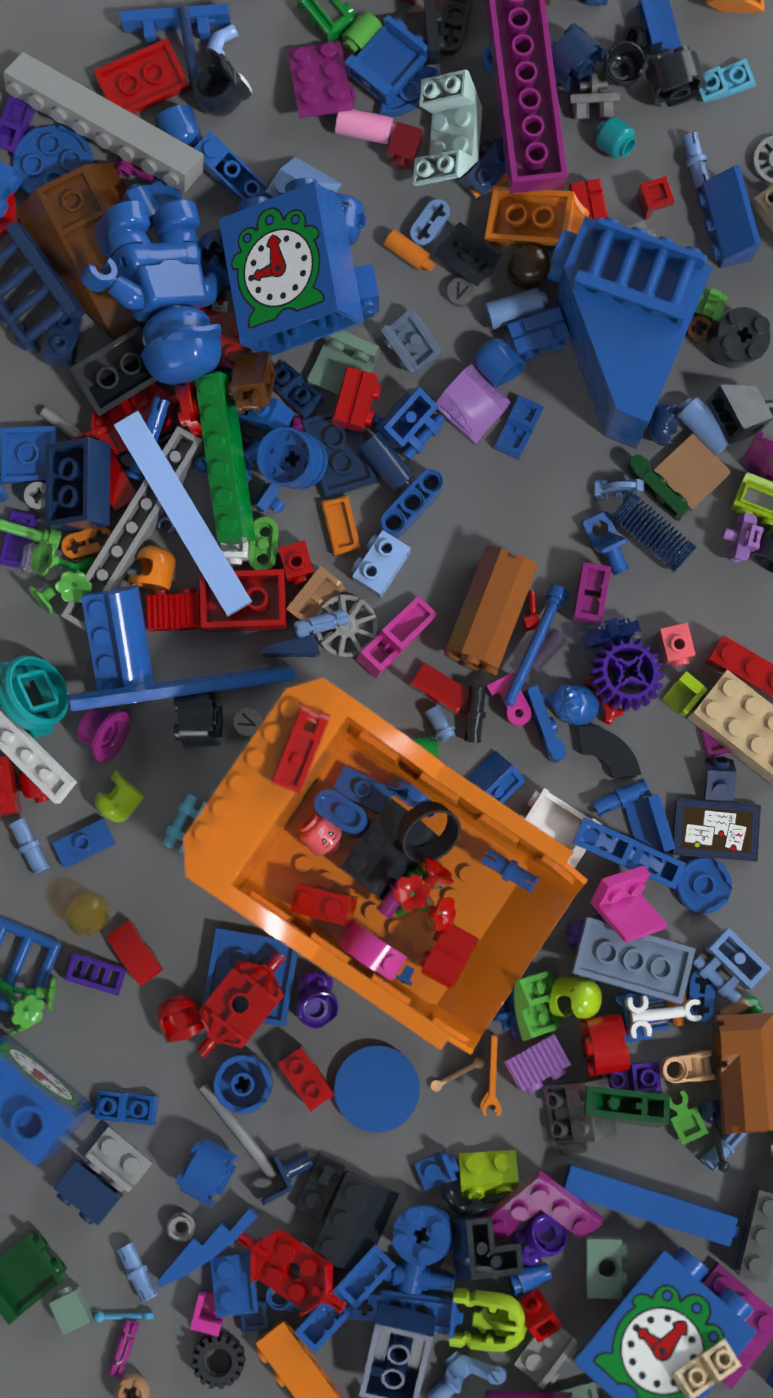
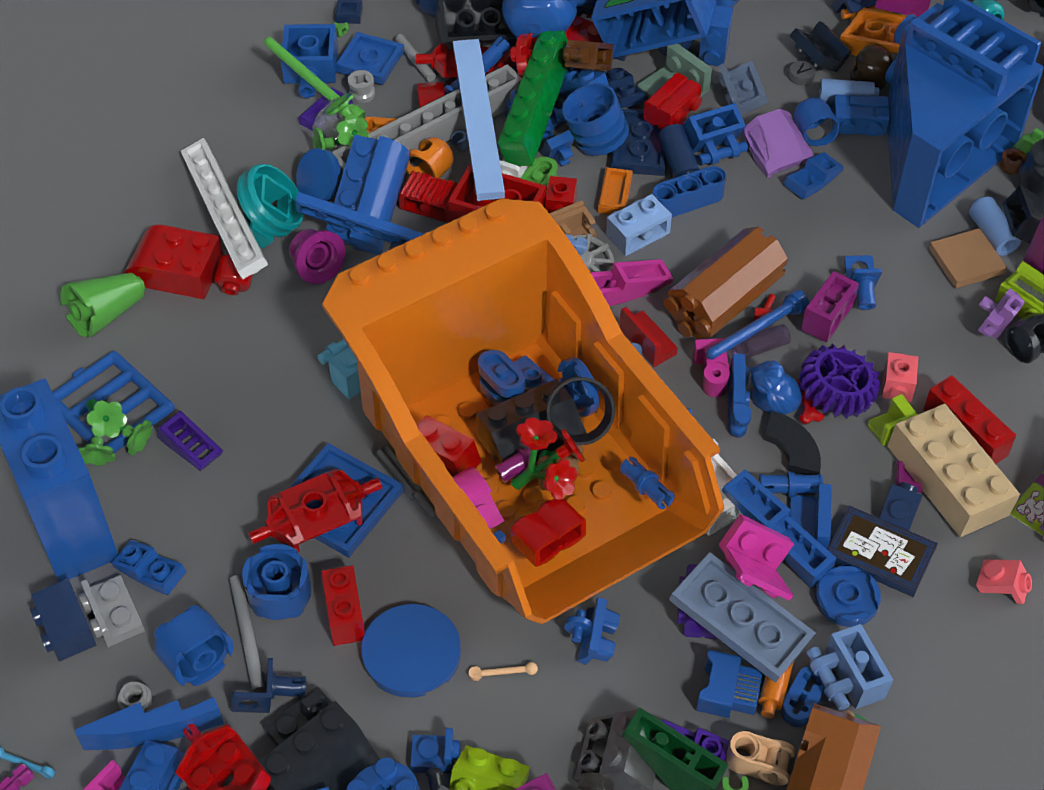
camera: 20 degrees right, 30 degrees down
medium blue pin [8,817,50,876] -> none
dark blue brick [45,437,110,532] -> none
blue plate [52,819,116,869] -> none
clear yellow helmet [65,893,111,936] -> none
lime helmet [94,769,145,823] -> none
red slope [107,920,164,986] -> none
medium blue pin [116,1242,158,1303] -> none
red helmet [156,994,204,1043] -> none
red plate [271,704,330,794] -> none
dark purple hair [296,971,339,1029] -> none
coral head [299,814,342,856] -> none
orange cylinder [384,229,436,272] -> none
medium blue beam [410,199,450,249] -> none
black pin [464,685,487,743] -> none
orange flag [480,1034,501,1117] -> none
medium lavender brick [503,1033,571,1094] -> none
bright green slope [514,970,564,1041] -> none
lime helmet [549,975,602,1019] -> none
red brick [579,1014,630,1077] -> none
clear blue hinge [582,618,641,650] -> none
medium blue piece [594,479,644,500] -> none
dark blue piece [611,493,697,573] -> none
white bar [625,995,702,1038] -> none
dark green hinge [627,455,689,521] -> none
dark blue hair [648,403,678,446] -> none
none -> blue tile [296,148,341,201]

